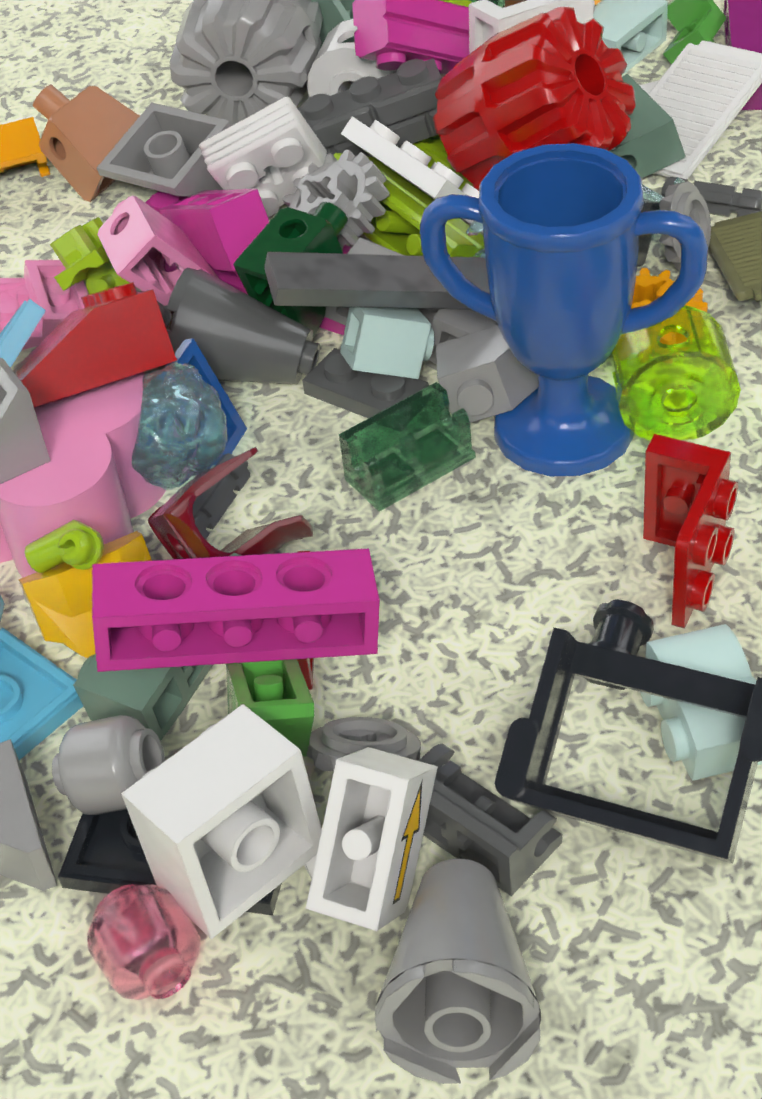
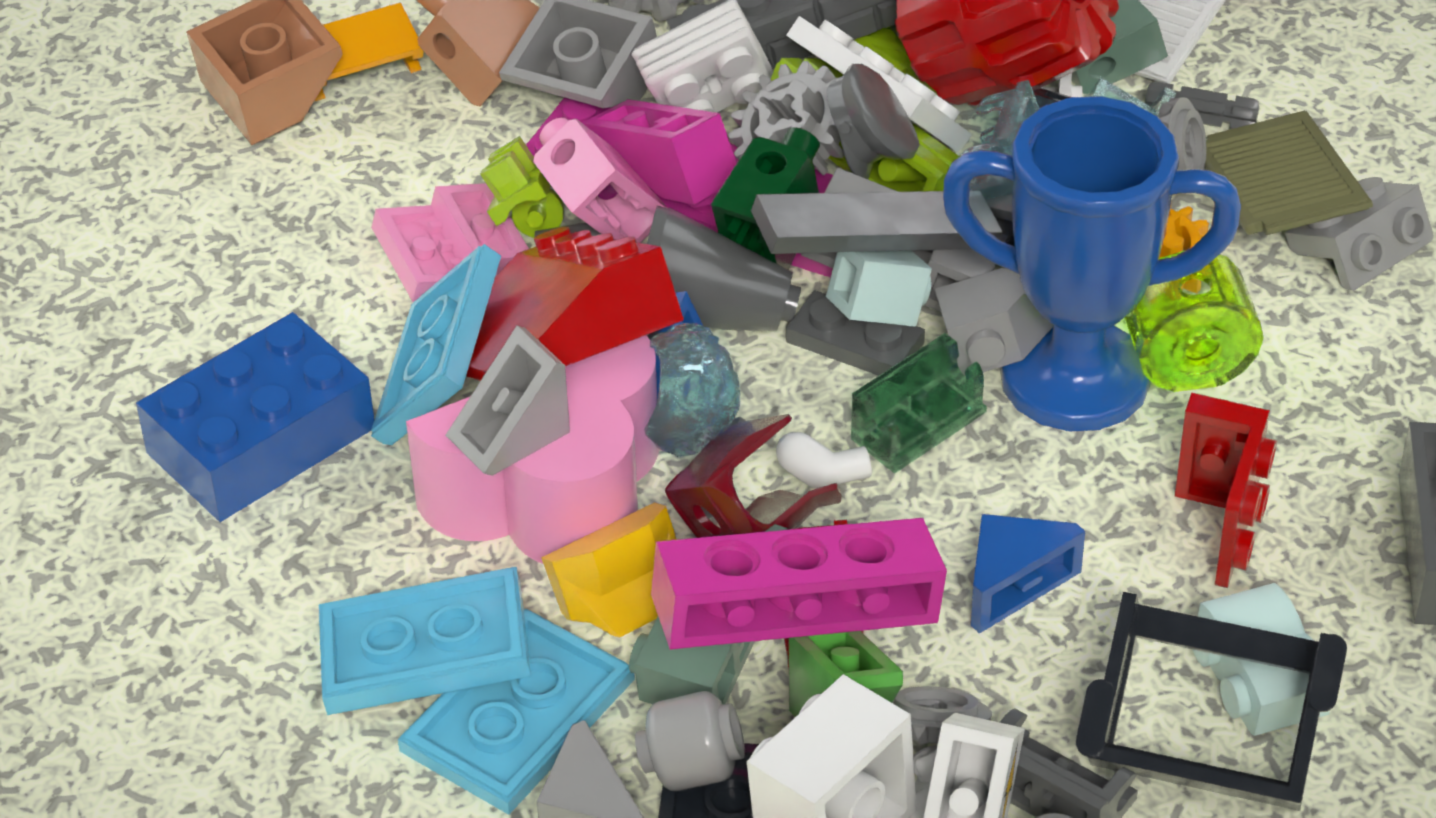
camera: 10 degrees left, 0 degrees up
lime arm [25,520,104,573] -> none
black bush [585,599,654,690] -> none
none -> white arm [776,432,872,488]
none -> dark grey piece [827,64,920,179]
none -> blue slope [971,514,1085,634]

